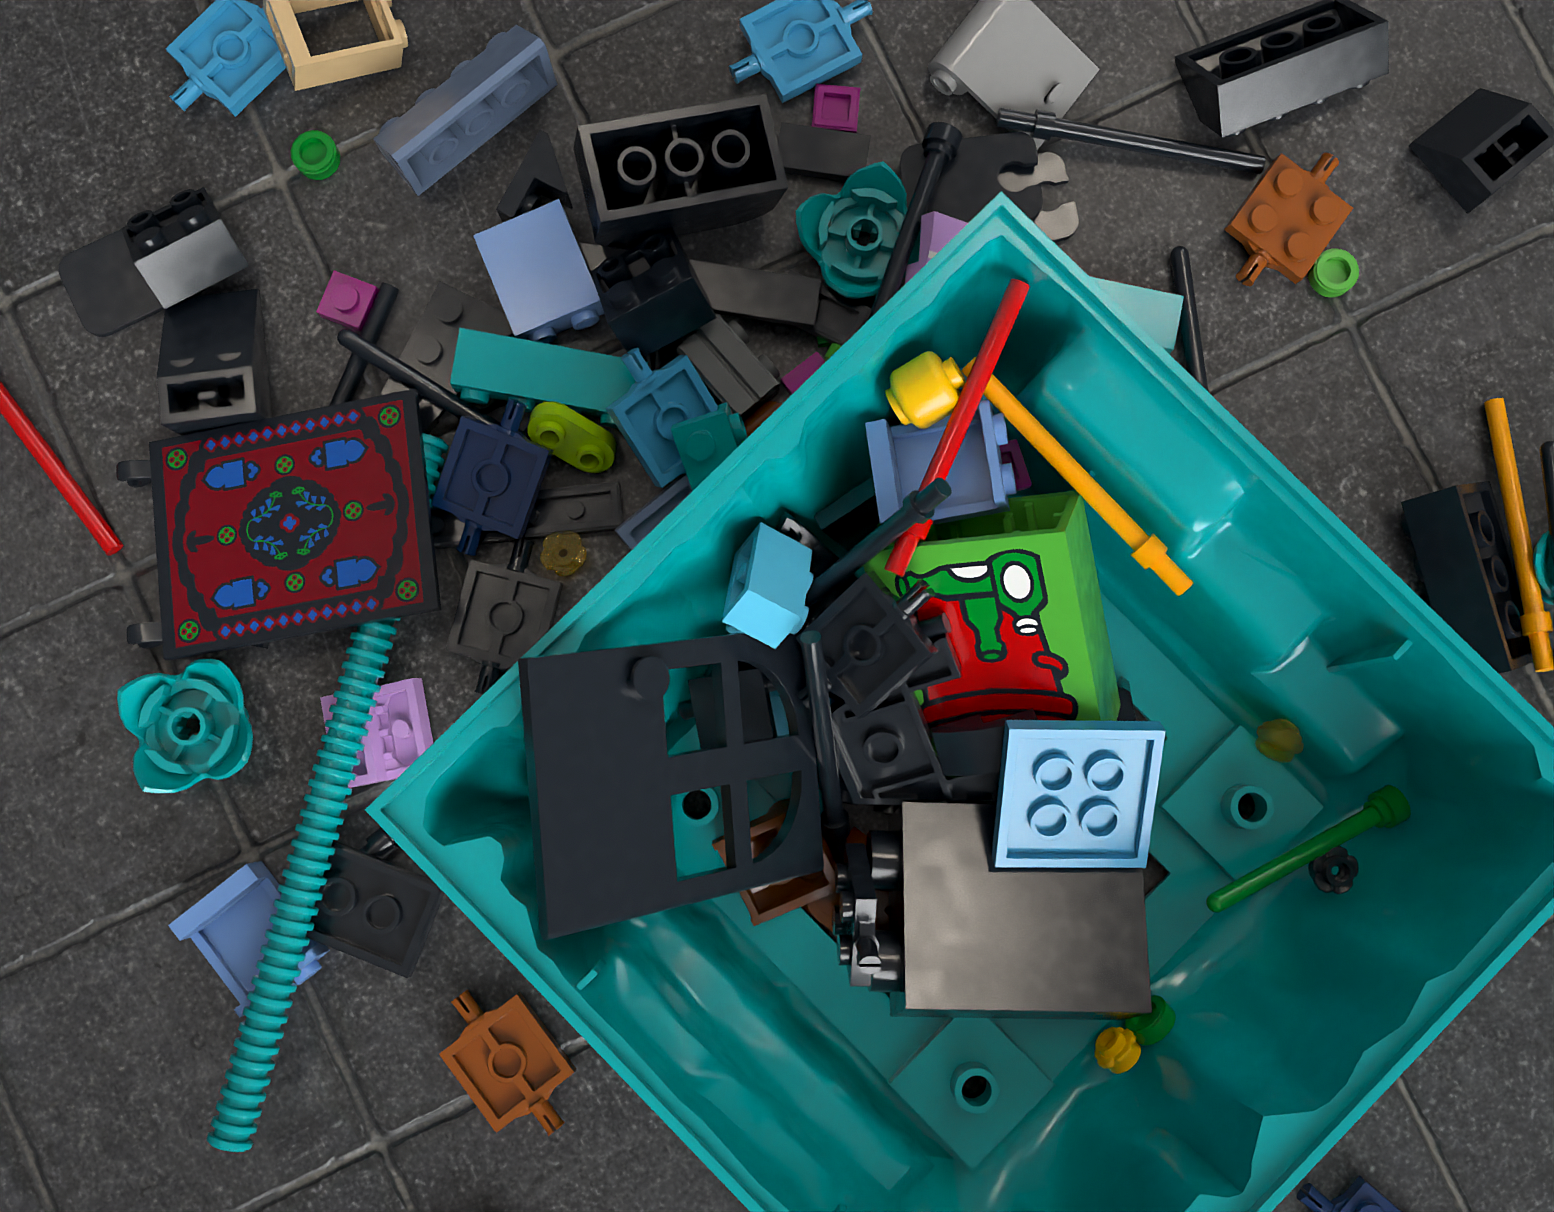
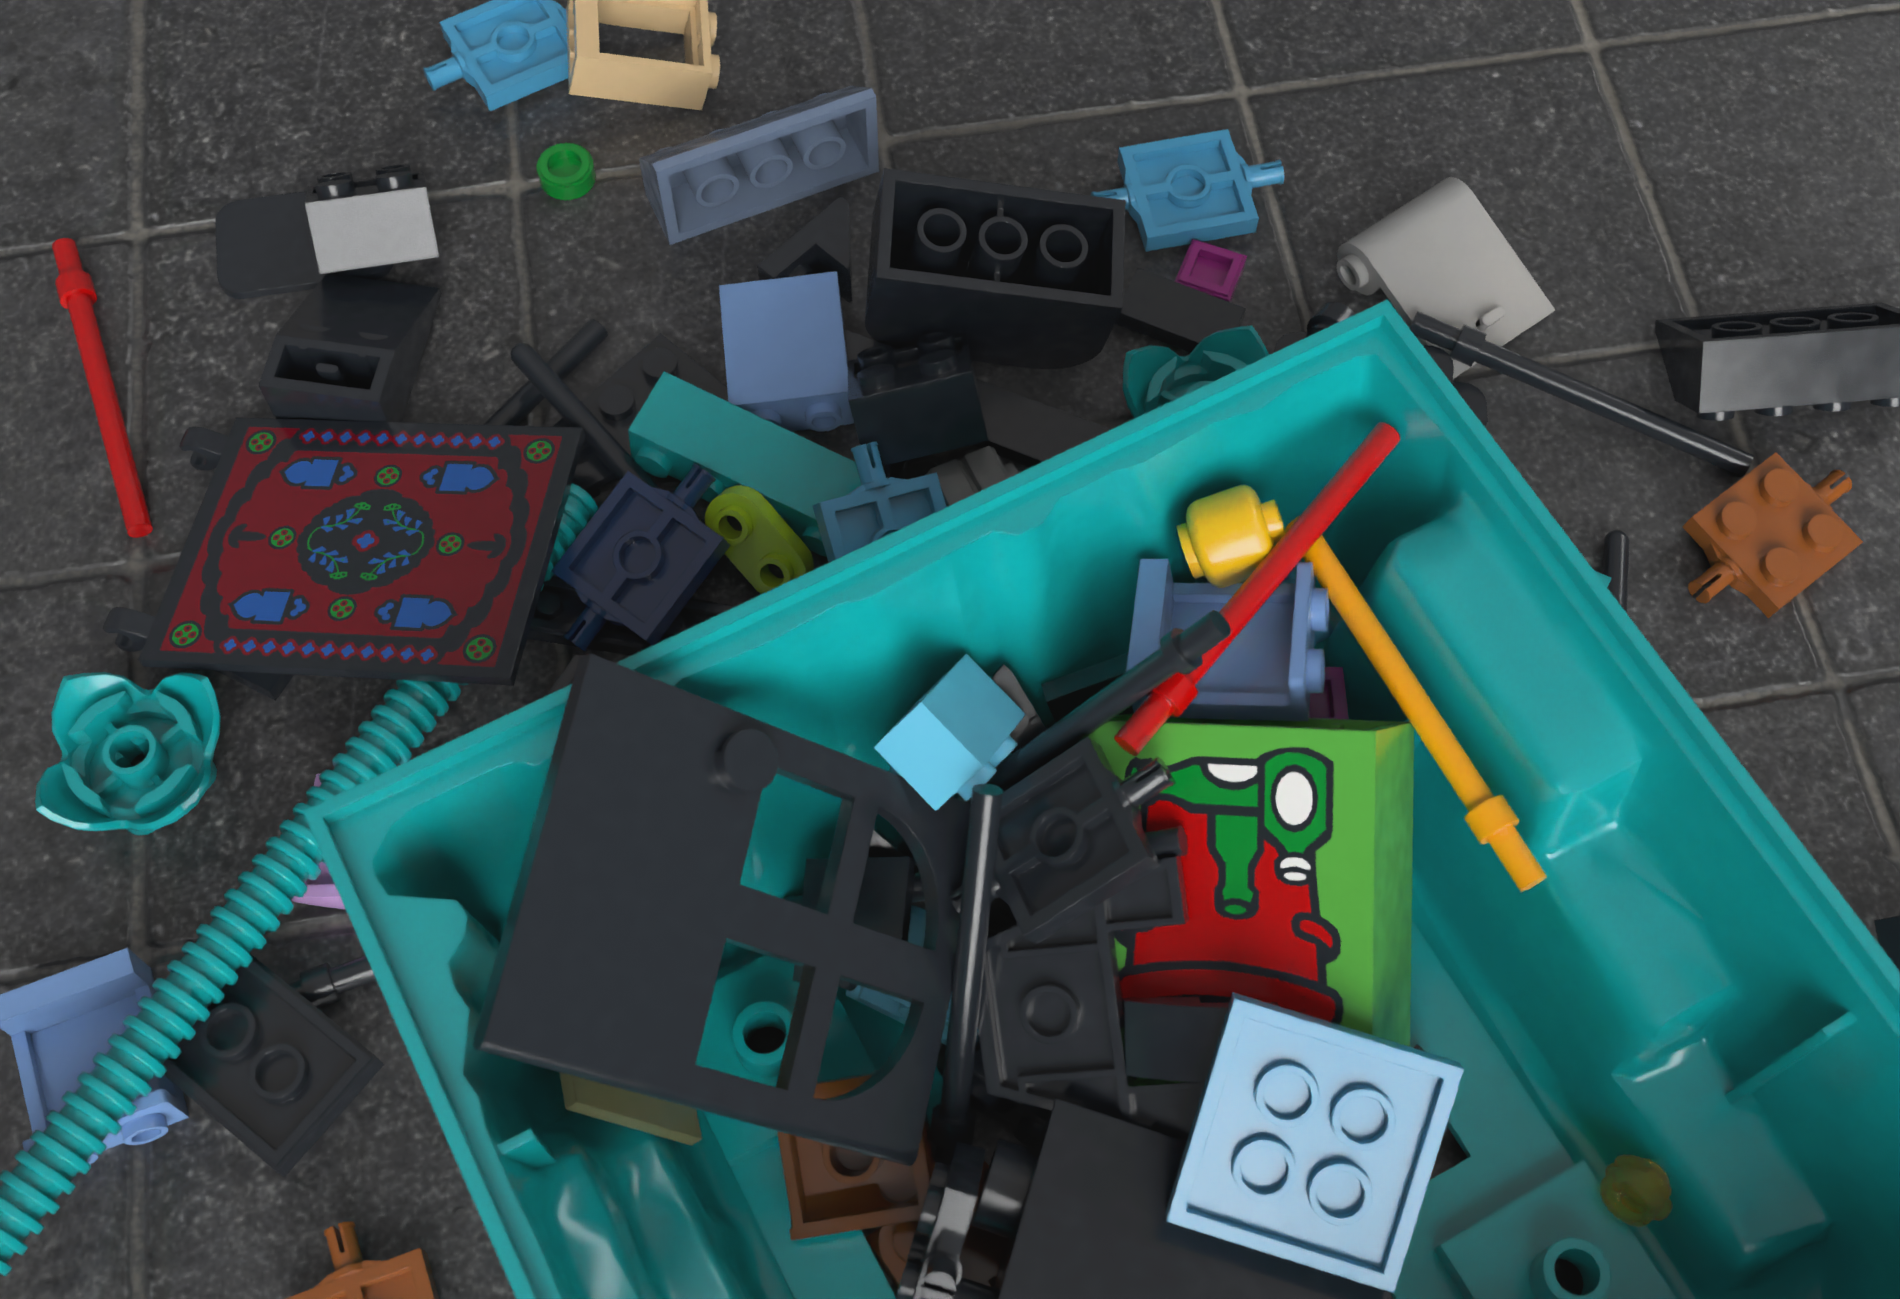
camera: 20 degrees right, 20 degrees down
magenta plate [316,270,379,332] -> none
bright green tile [1308,248,1359,298] -> none

